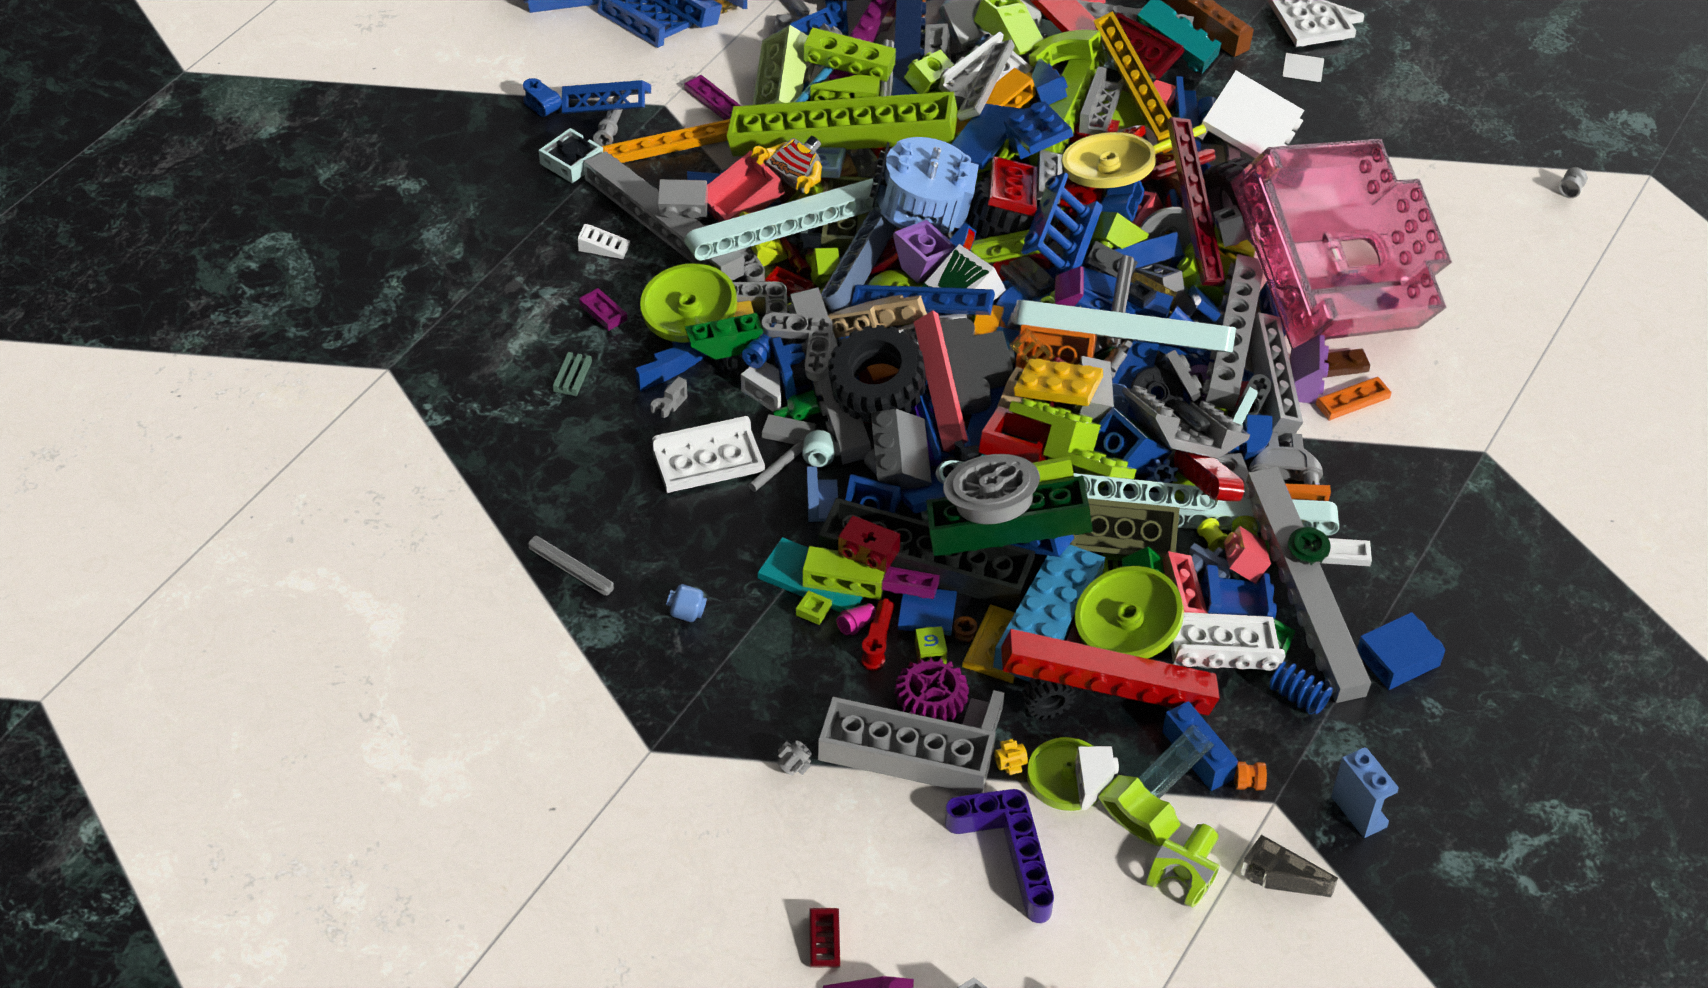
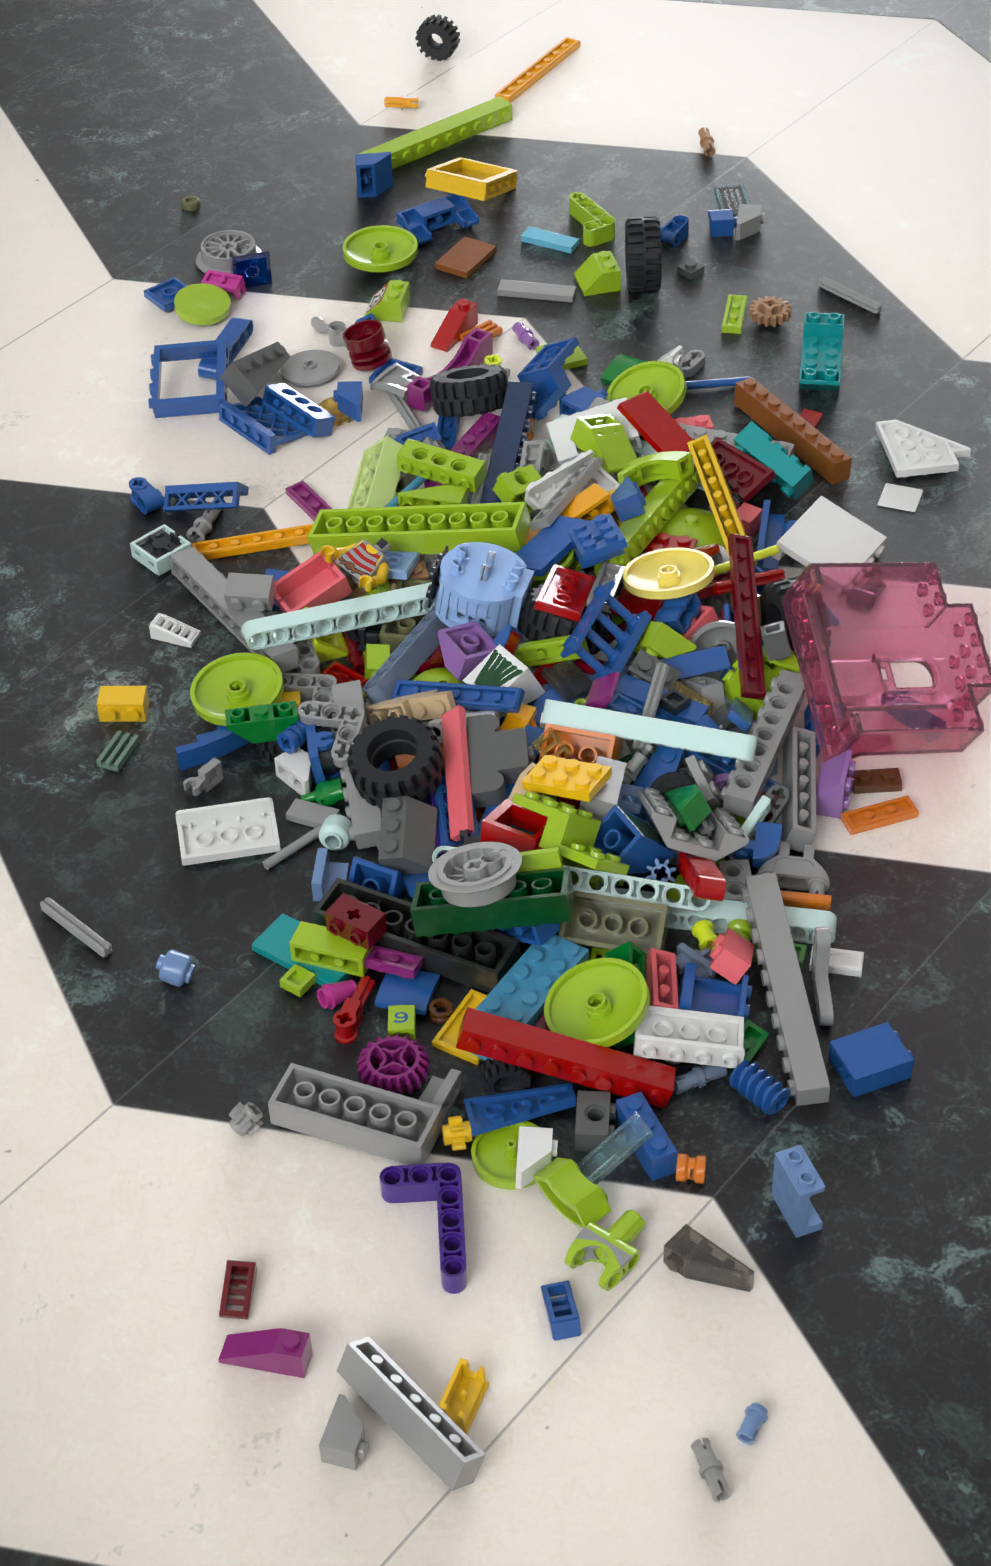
camera: 10 degrees right, 5 degrees down
magenta plate [579,288,628,331] -> none
light grey fence [1079,67,1123,135] -> none
dark green gear [1287,527,1331,565] -> none
none -> yellow brick [96,686,149,722]
none -> blue wing [464,1083,576,1137]
none -> blue slope [541,1280,582,1341]
none -> dark grey brick [575,1091,616,1153]
none -> green slope [665,784,712,832]
none -> sand blue pin [674,1065,727,1094]
none -> light grey beam [811,927,834,1026]

